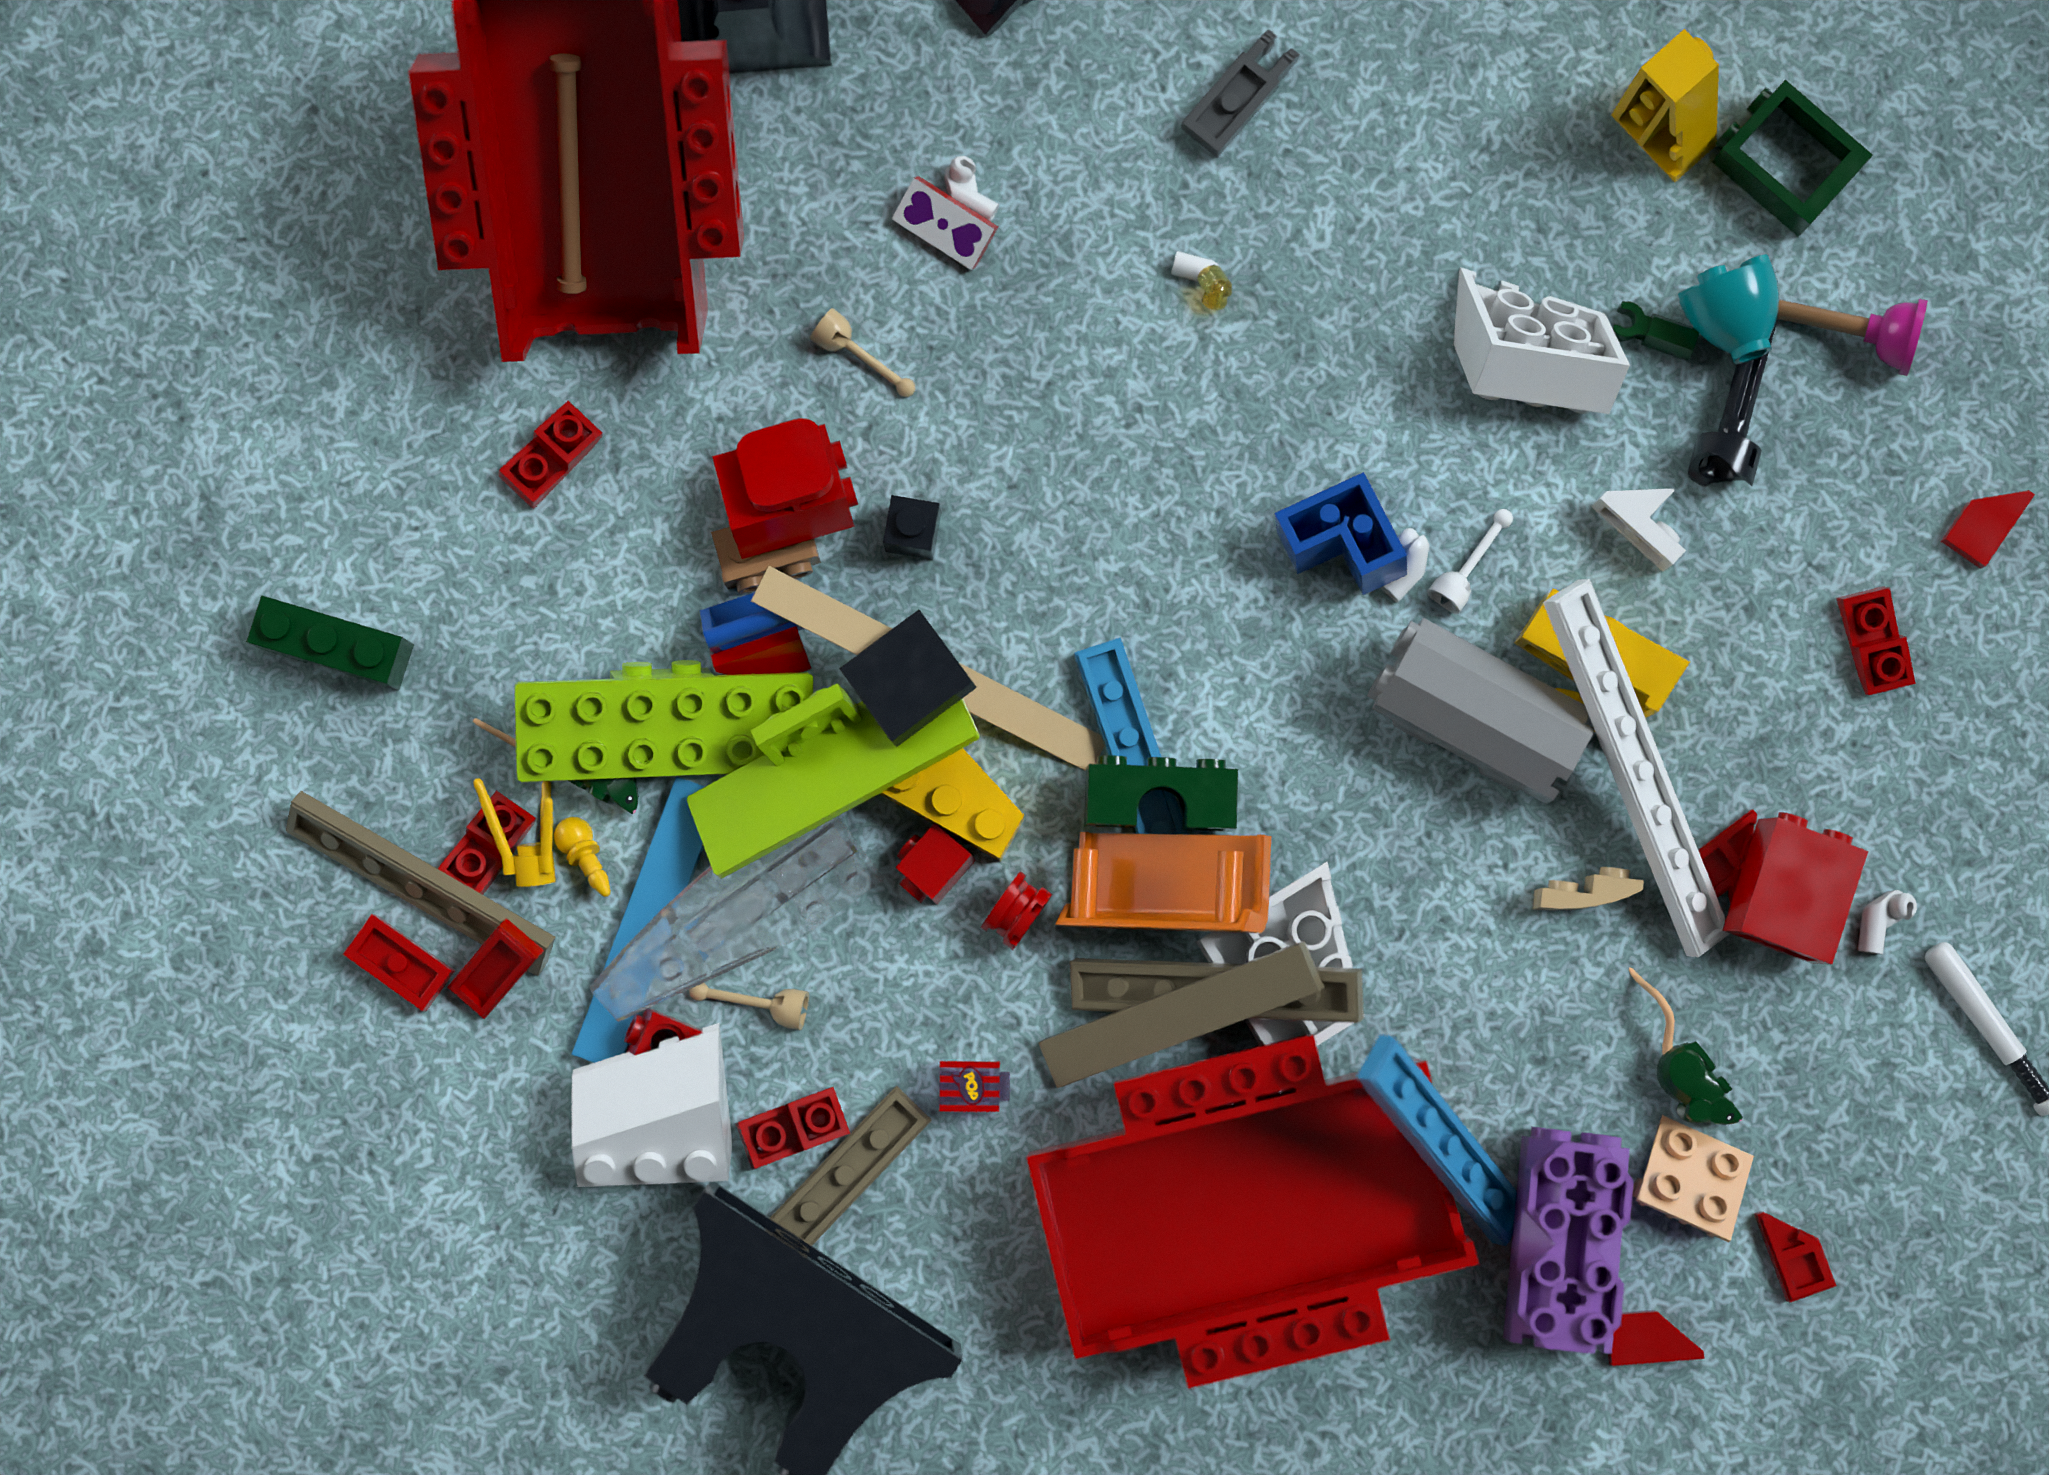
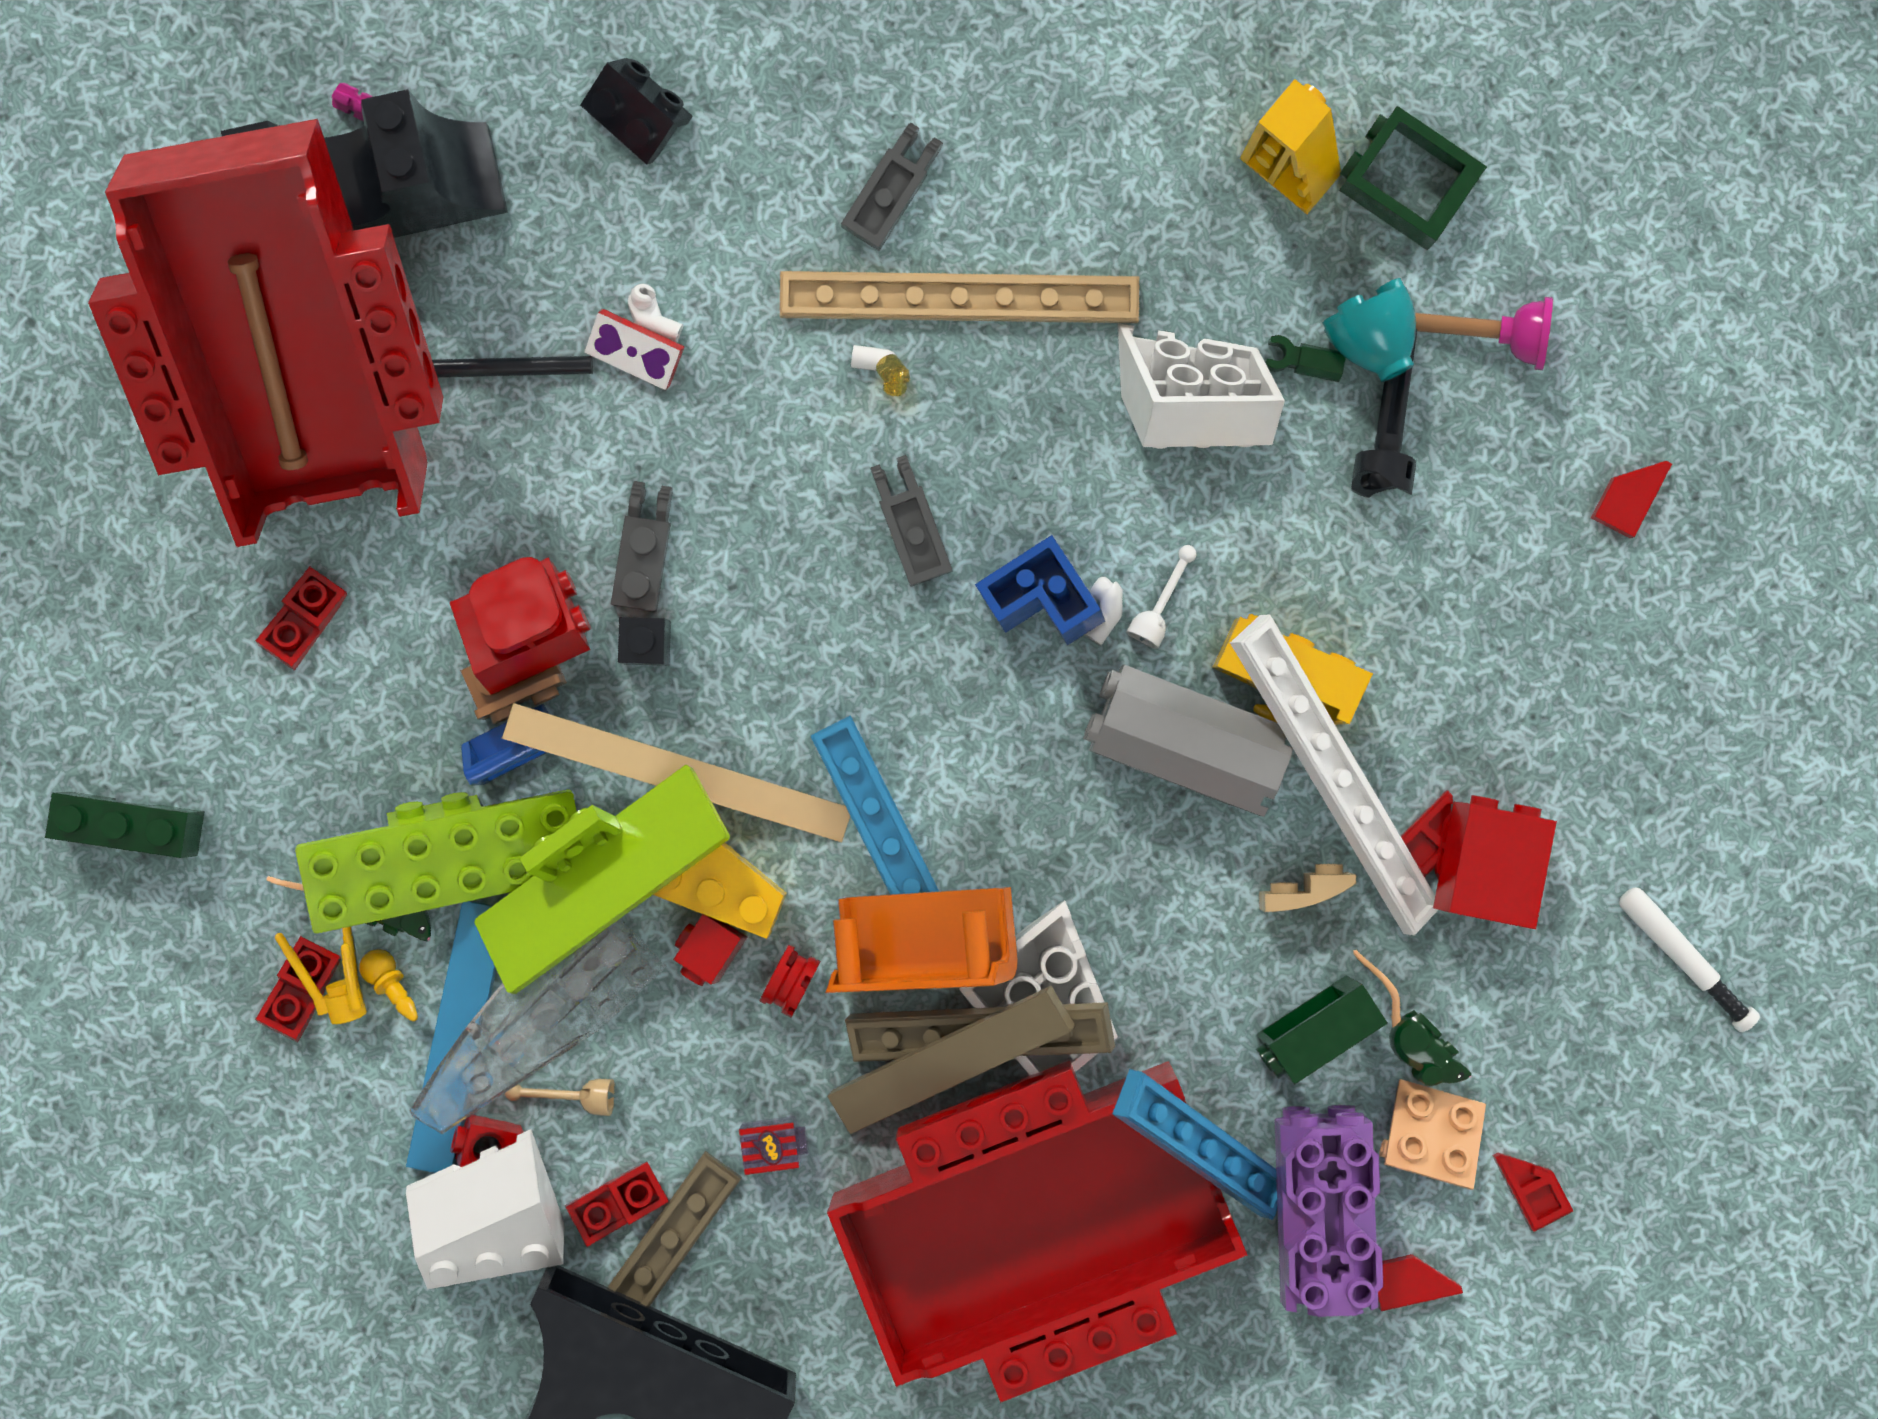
camera: 15 degrees left, 5 degrees up
dark tan tile [286,791,556,976] -> none
red plate [343,914,455,1011] -> none
red tile [447,918,544,1019] -> none
red tile [710,626,812,675] -> none
tan hinge [810,308,915,397] -> none
black tile [839,609,977,748] -> none
dark green arch [1084,755,1238,832] -> none
white slope [1591,489,1686,572] -> none
red slope [1836,586,1916,695] -> none
white arm [1858,890,1917,955] -> none
none -> black bar [432,356,593,378]
none -> dark grey hinge [611,481,673,612]
none -> tan tile [780,271,1139,323]
none -> dark grey hinge [870,455,953,587]
none -> dark green window [1256,975,1388,1085]

